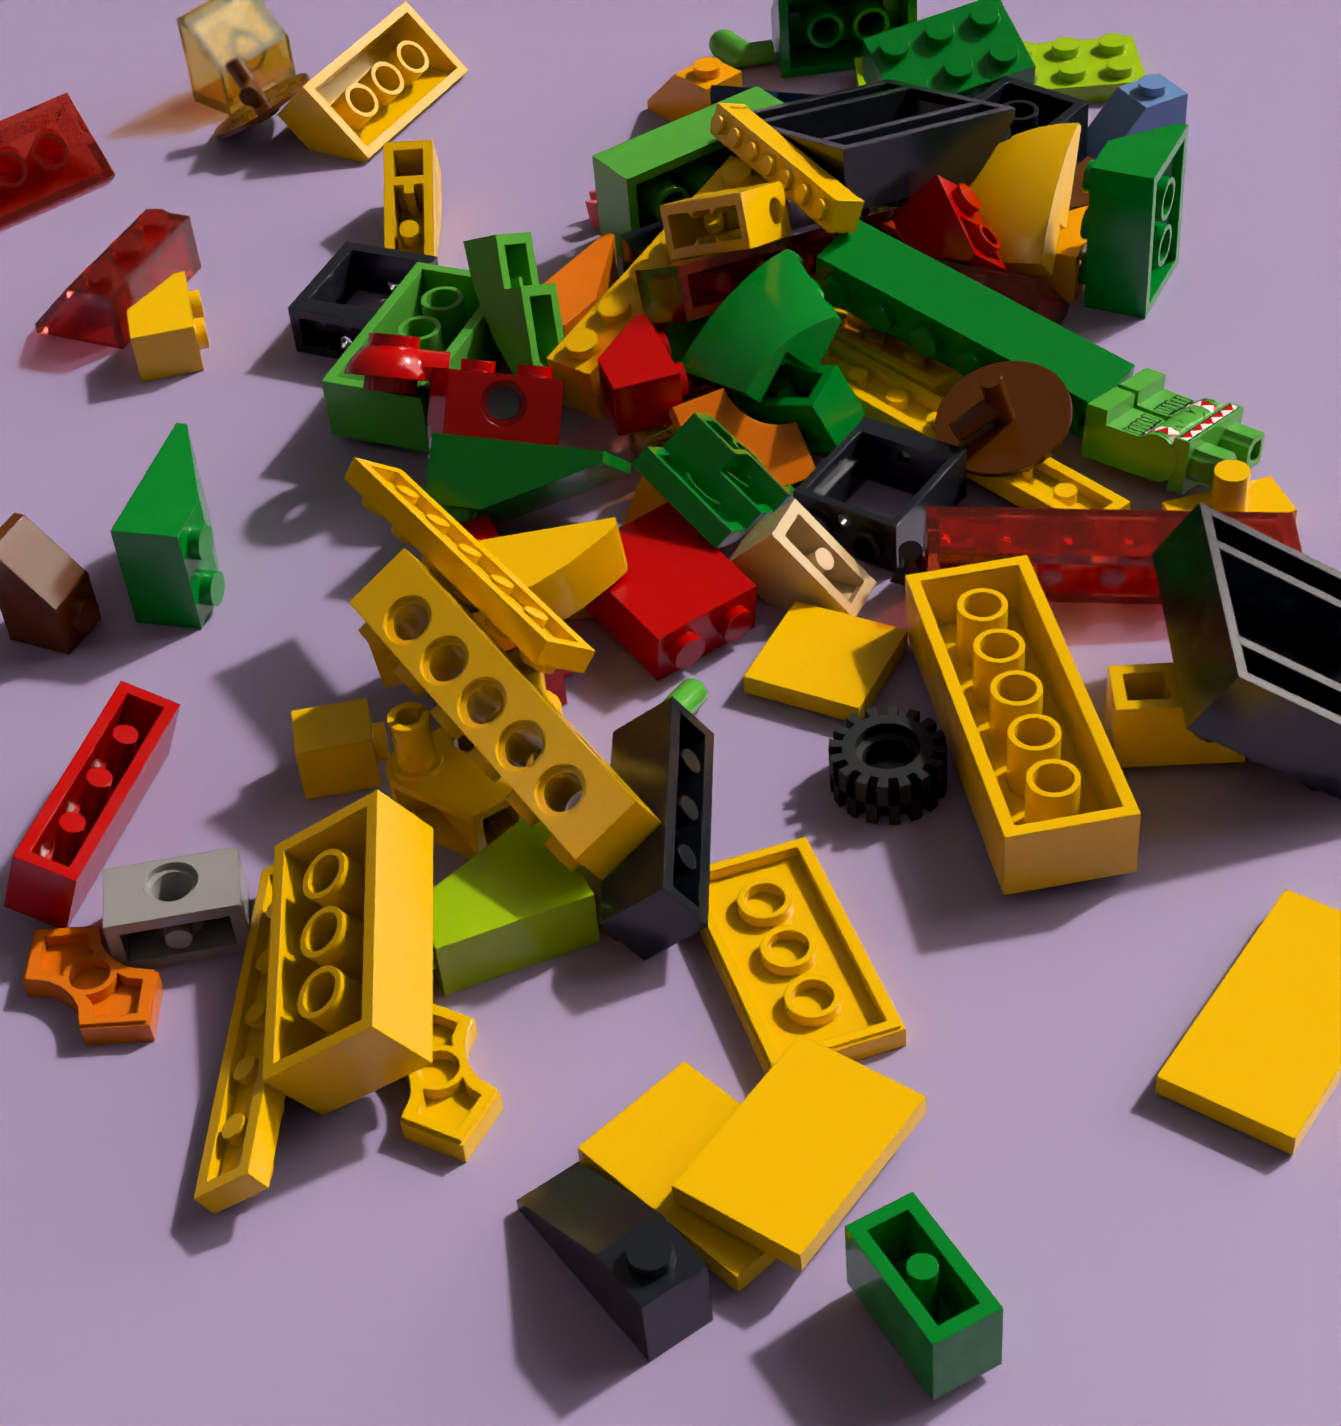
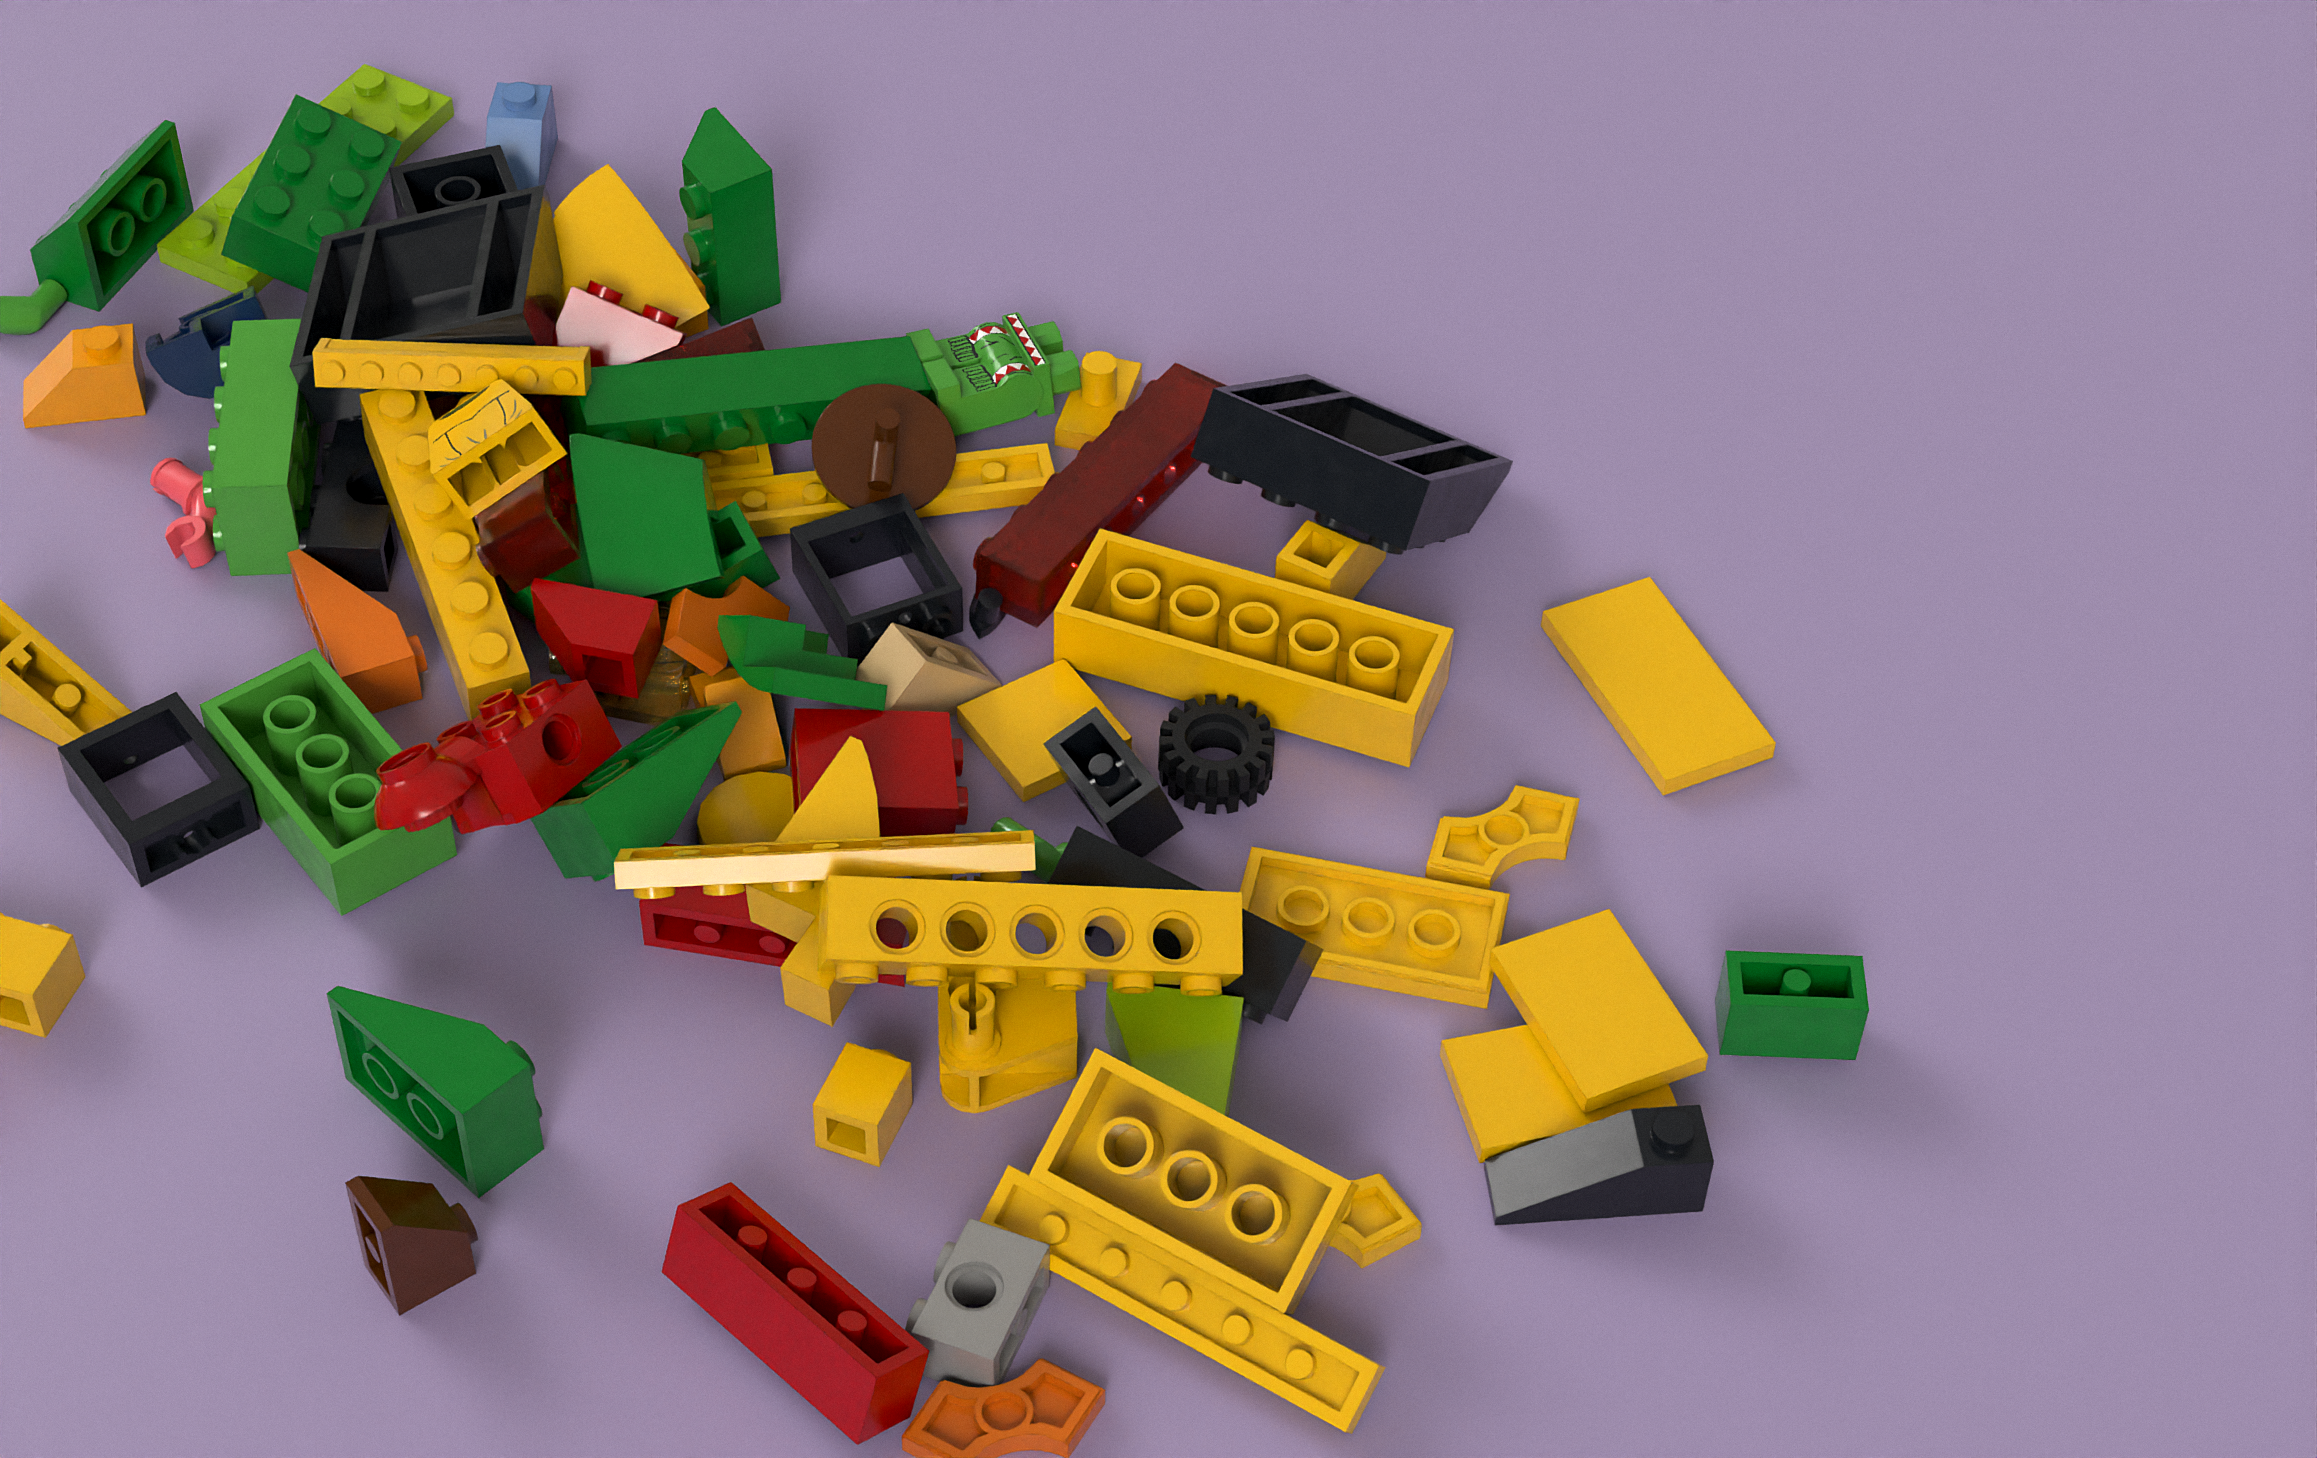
camera: 65 degrees left, 5 degrees up
bright green slope [463,232,564,375] -> none
none -> black brick [1043,707,1184,858]
none -> yellow tile [1425,785,1580,890]

